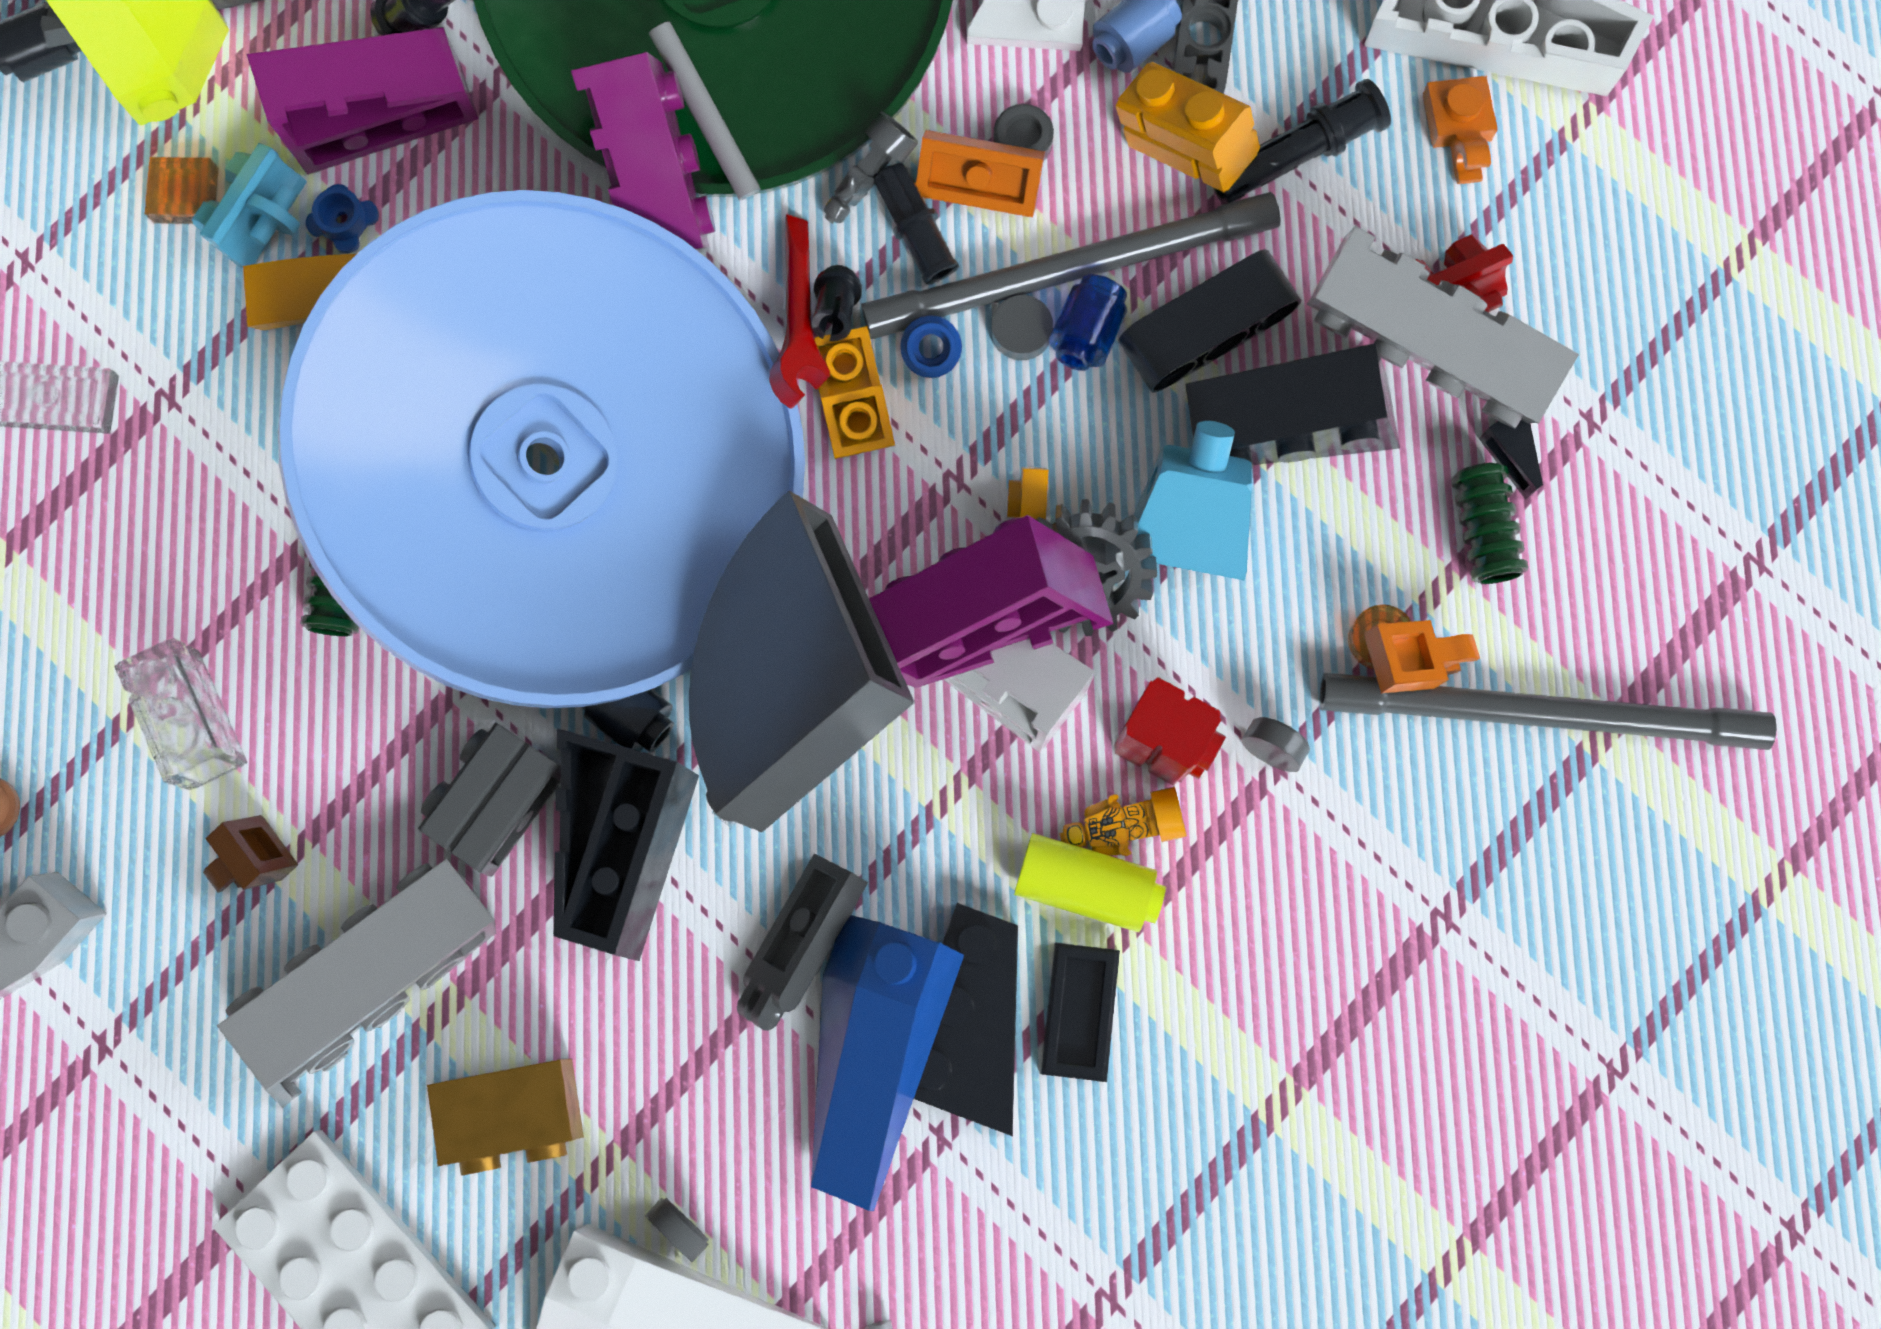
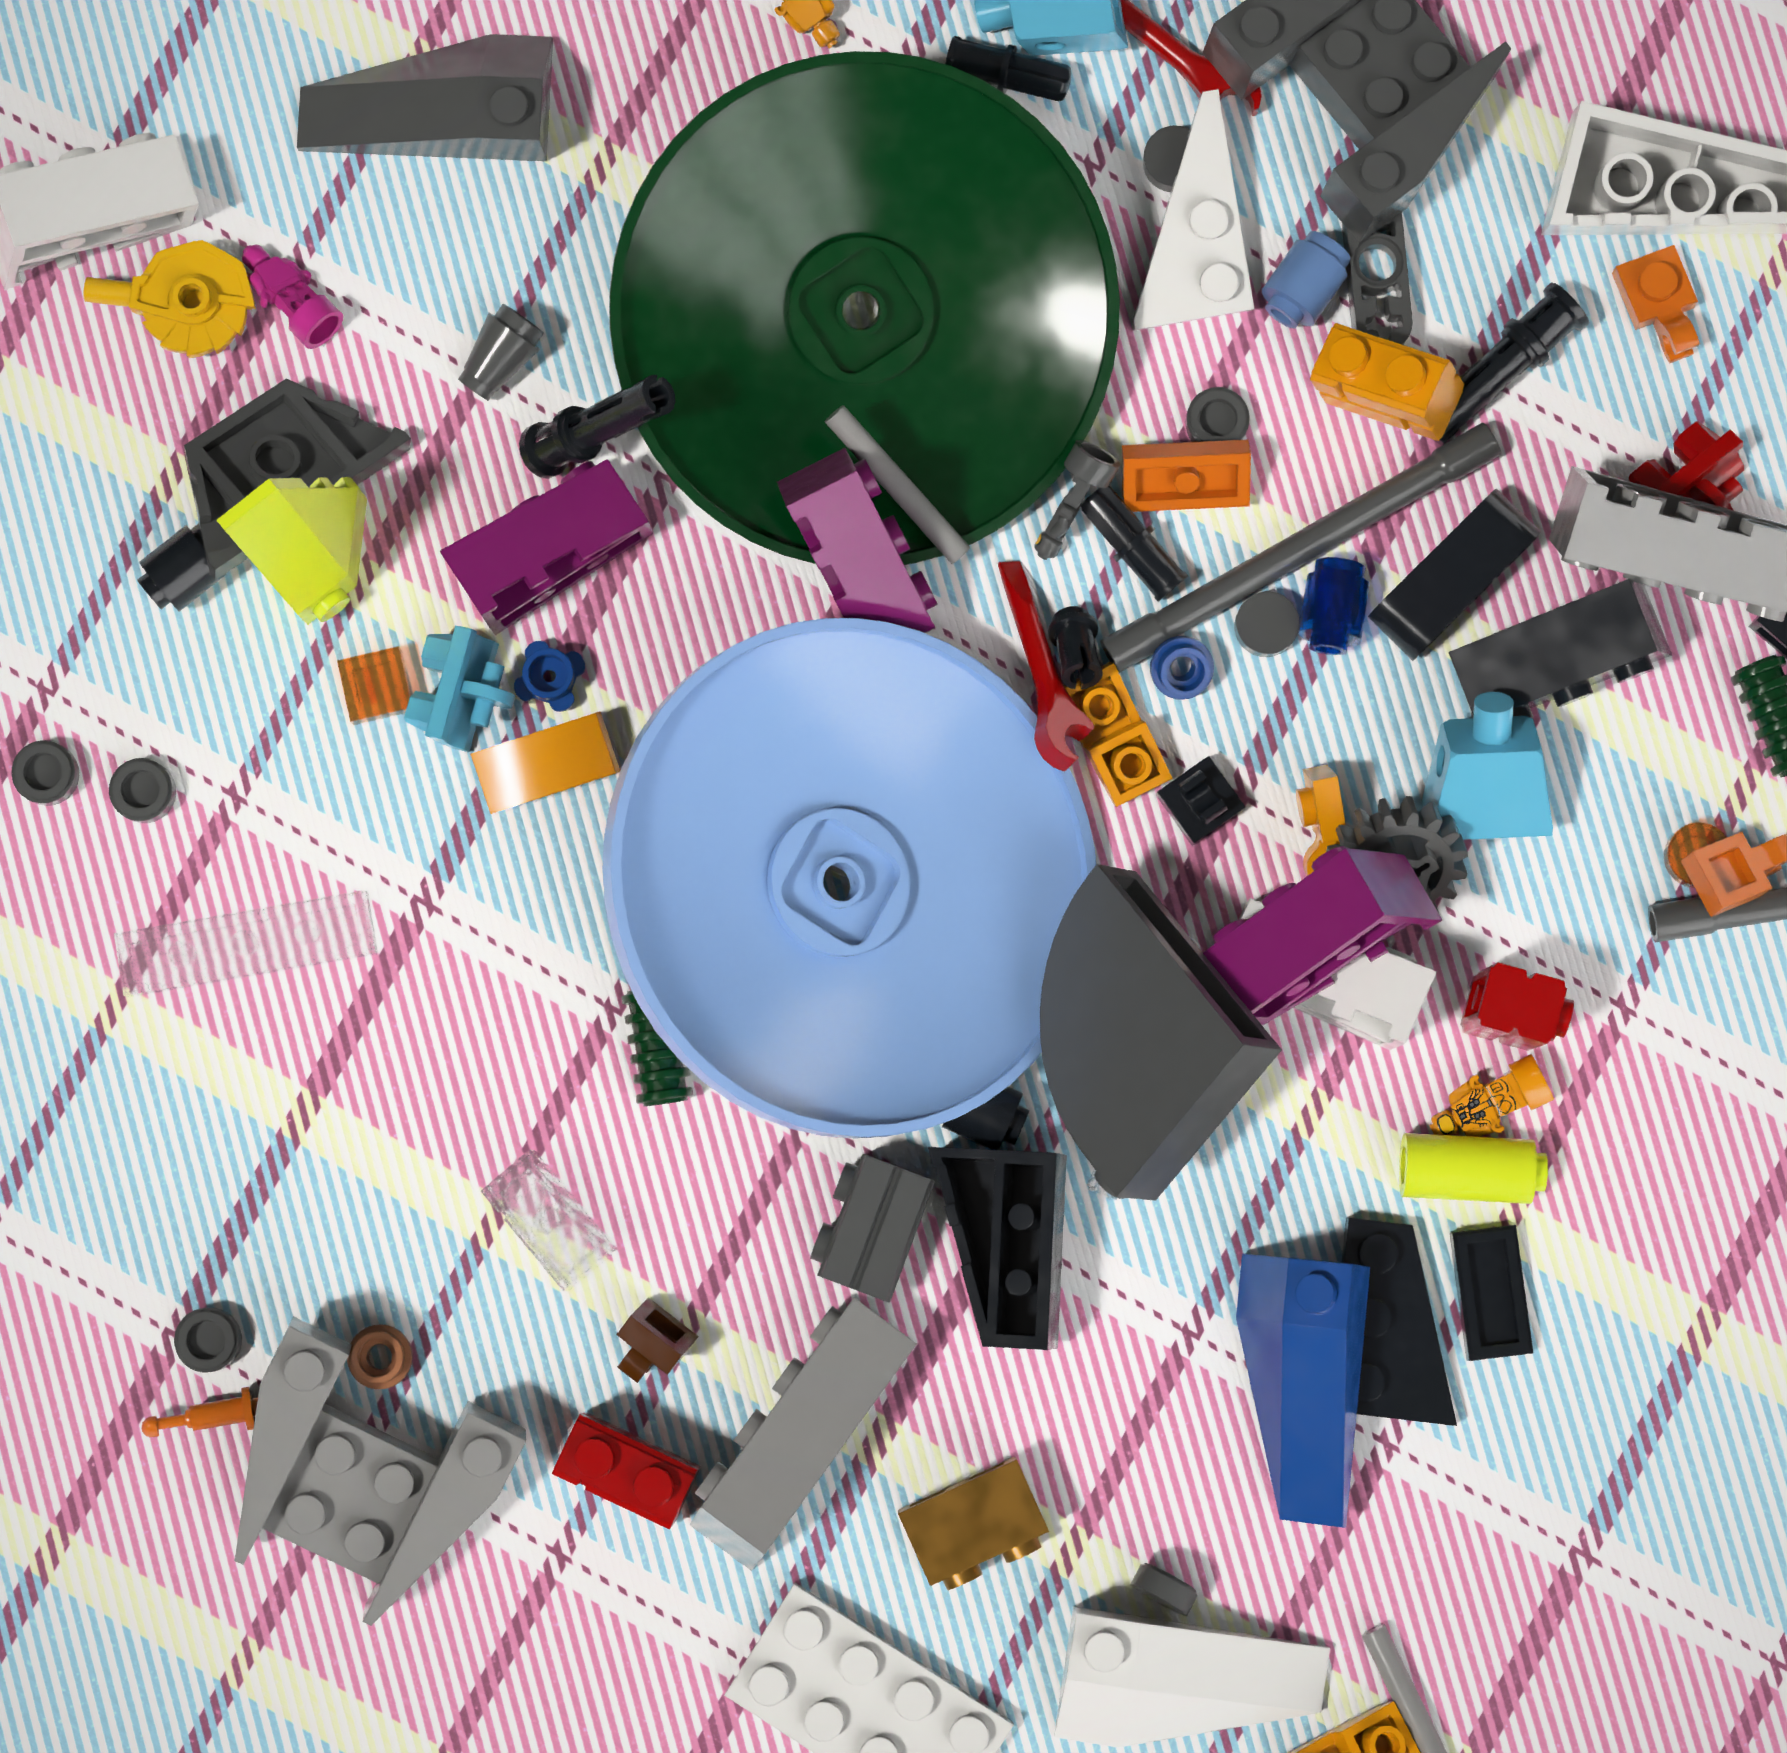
camera: 10 degrees left, 5 degrees up
dark grey hinge [737,853,868,1031] -> none
dark grey tile [1242,717,1310,772] -> none
none -> red brick [551,1412,701,1530]
none -> black tile [1156,756,1246,846]

